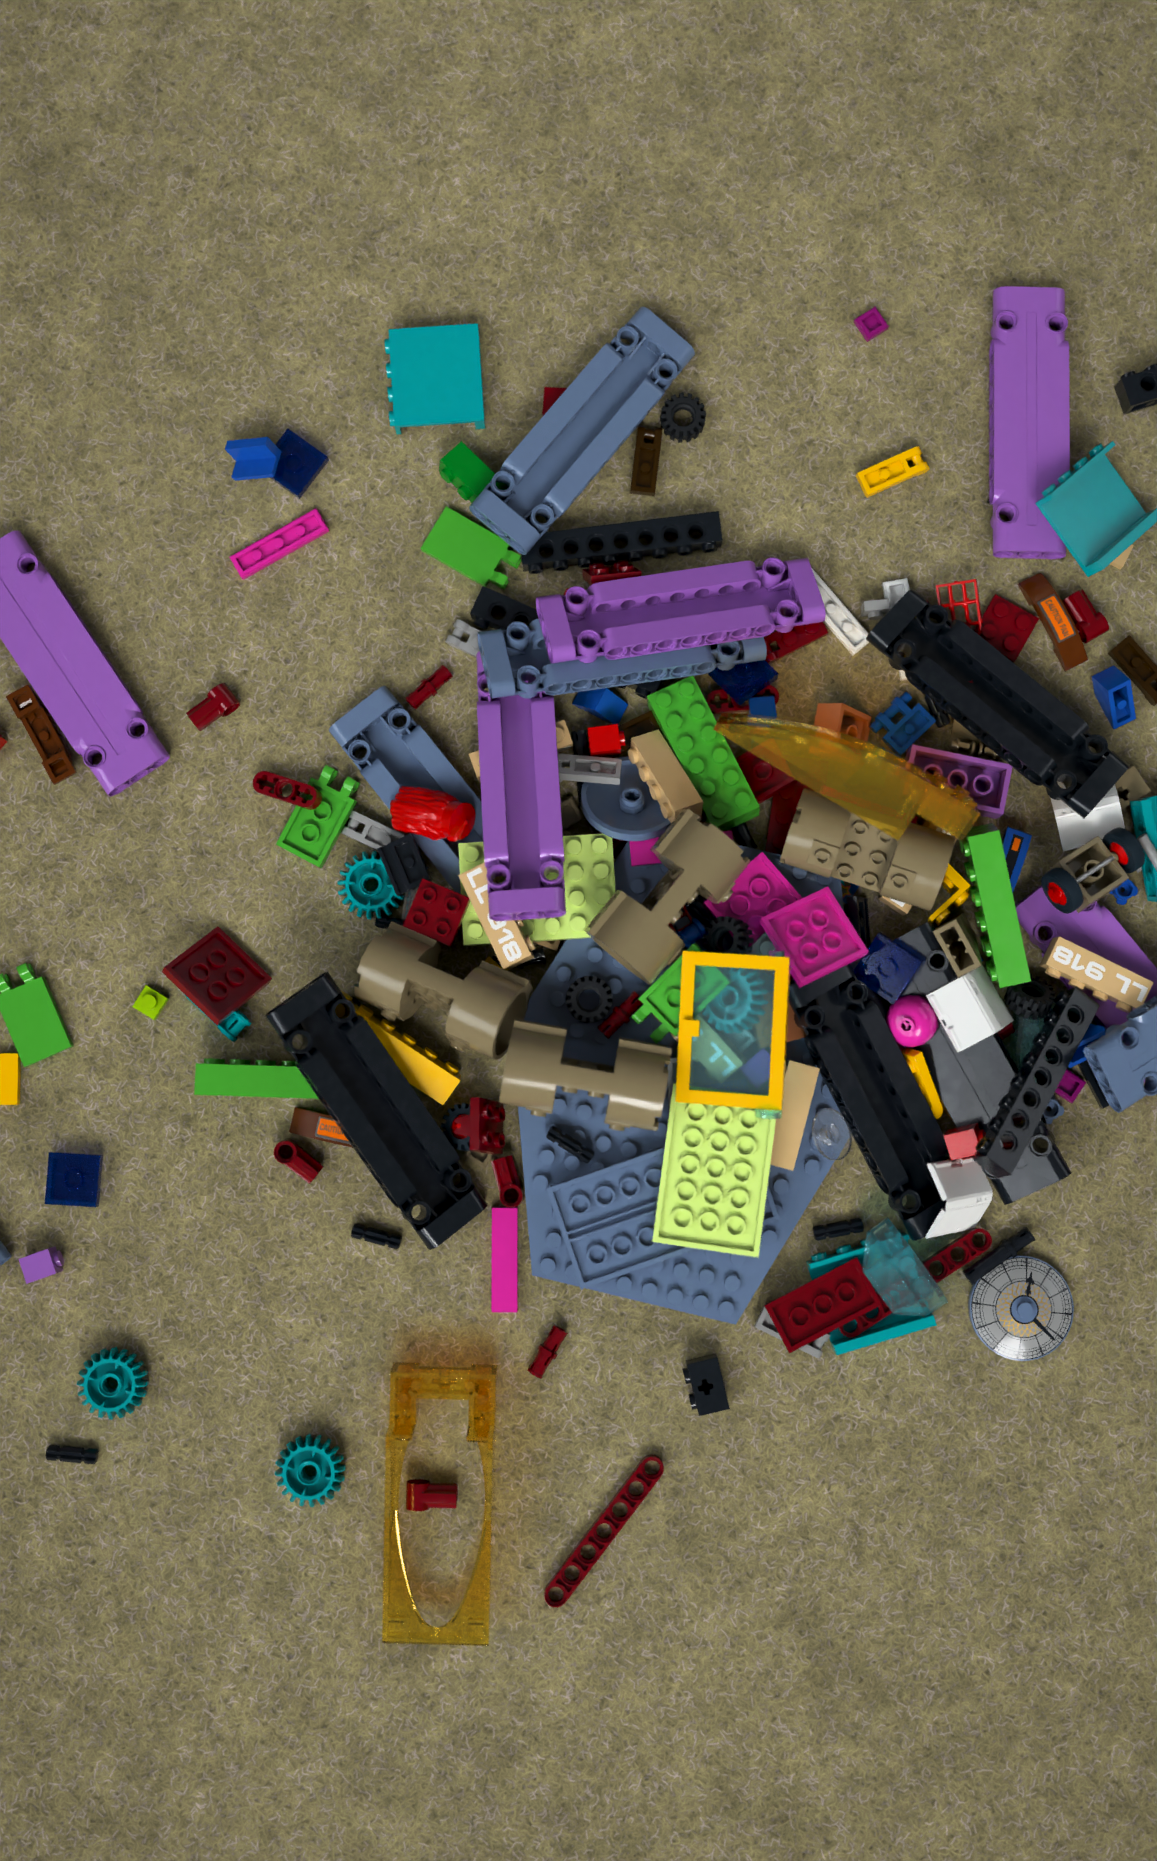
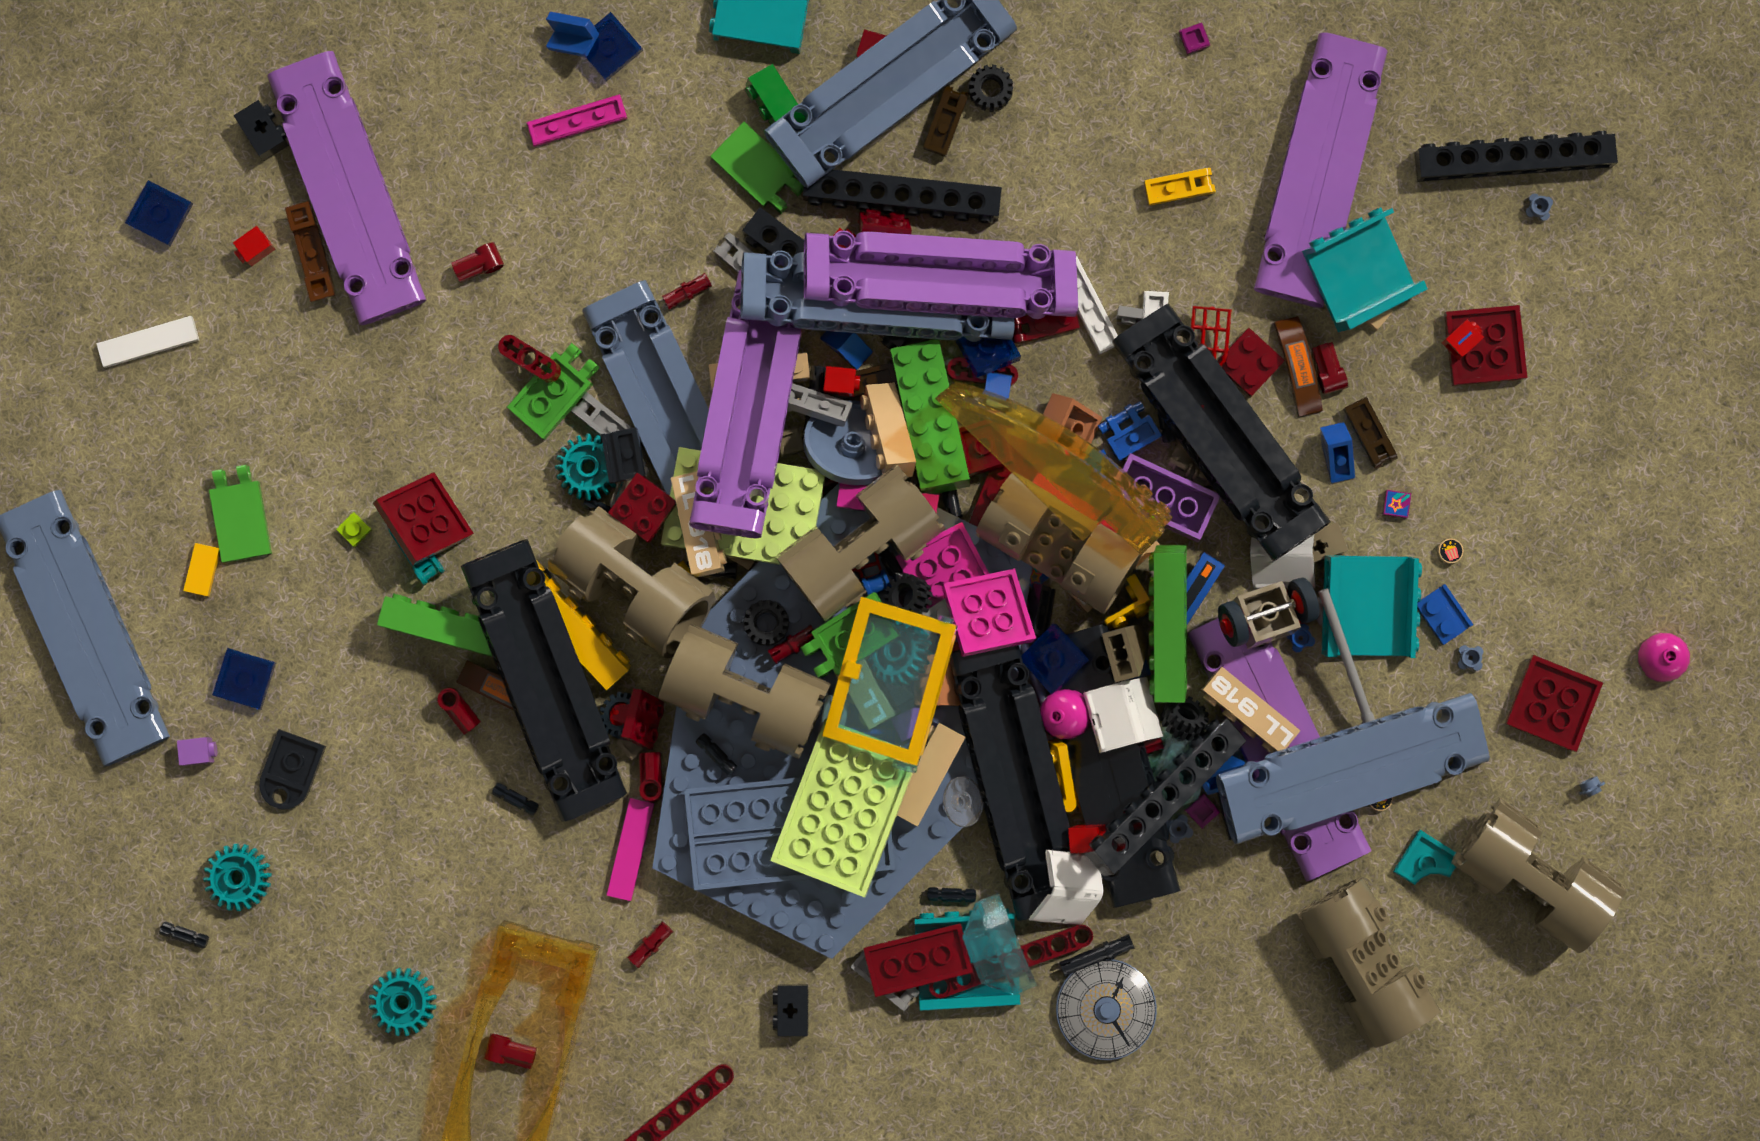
camera: 15 degrees right, 0 degrees up
red hair [390,786,476,842] -> none
none -> black tile [259,729,326,809]

